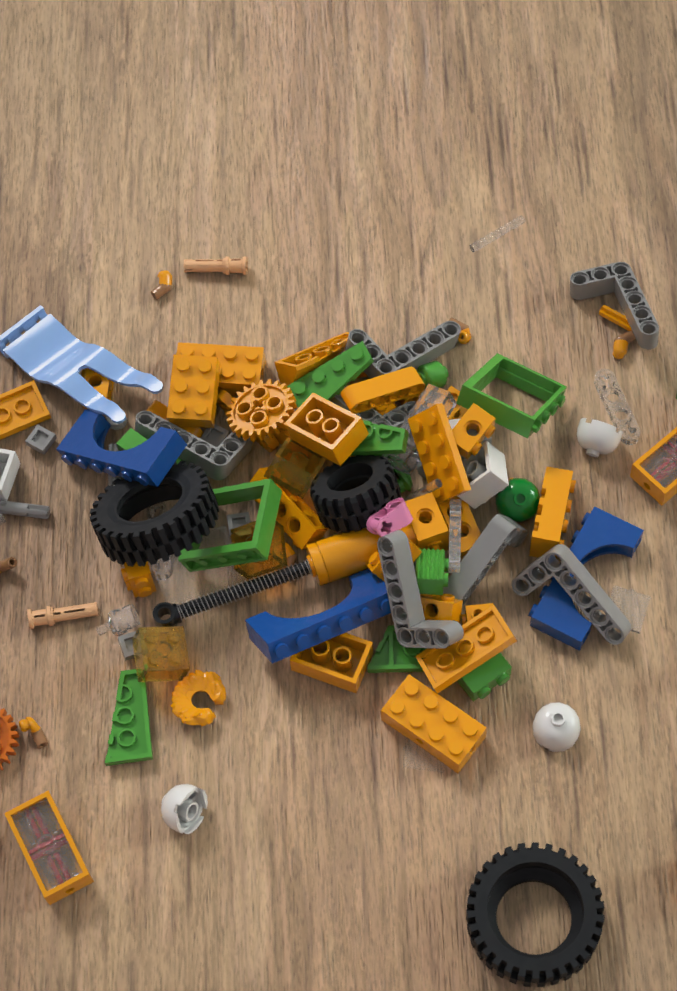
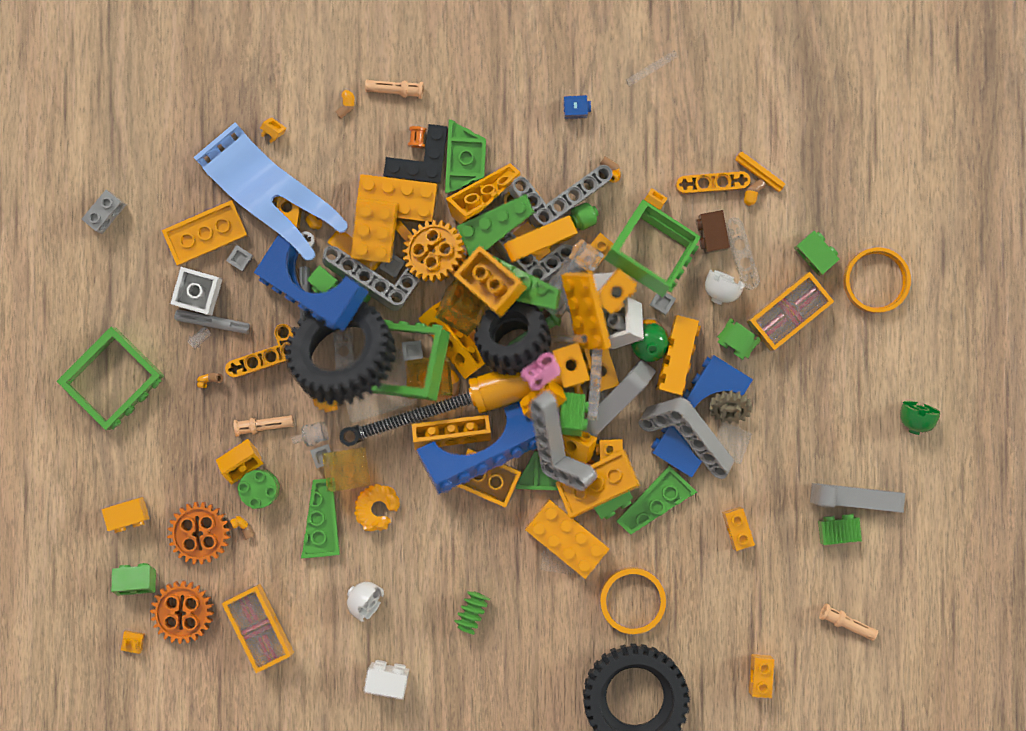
camera: 10 degrees left, 25 degrees up
white cylinder [532,702,581,752] -> none
light grey beam [570,262,659,350] -> none
none -> light orange brick [216,439,264,485]
none -> light orange beam [225,324,294,378]
none -> bright green brick [238,469,280,509]
none -> light orange tile [260,117,287,143]
none -> light orange arm [304,211,323,230]
none -> white brick [364,660,409,699]
none -> black plate [383,124,448,184]
none -> orange bush [408,126,426,148]
none -> light orange brick [411,415,491,450]
none -> bright green wing [445,119,486,194]
none -> bright green piece [454,591,490,635]
none -> blue brick [563,95,591,119]
none -> light orange piece [600,567,666,634]
none -> bright green wing [616,466,697,535]
none -> light orange tile [644,188,667,210]
none -> light grey plate [650,293,676,315]
none -> light orange beam [675,171,751,194]
none -> reddish brown brick [696,210,730,254]
none -> dark tan gear [709,390,752,424]
none -> bright green brick [717,318,761,360]
none -> light orange brick [722,507,755,551]

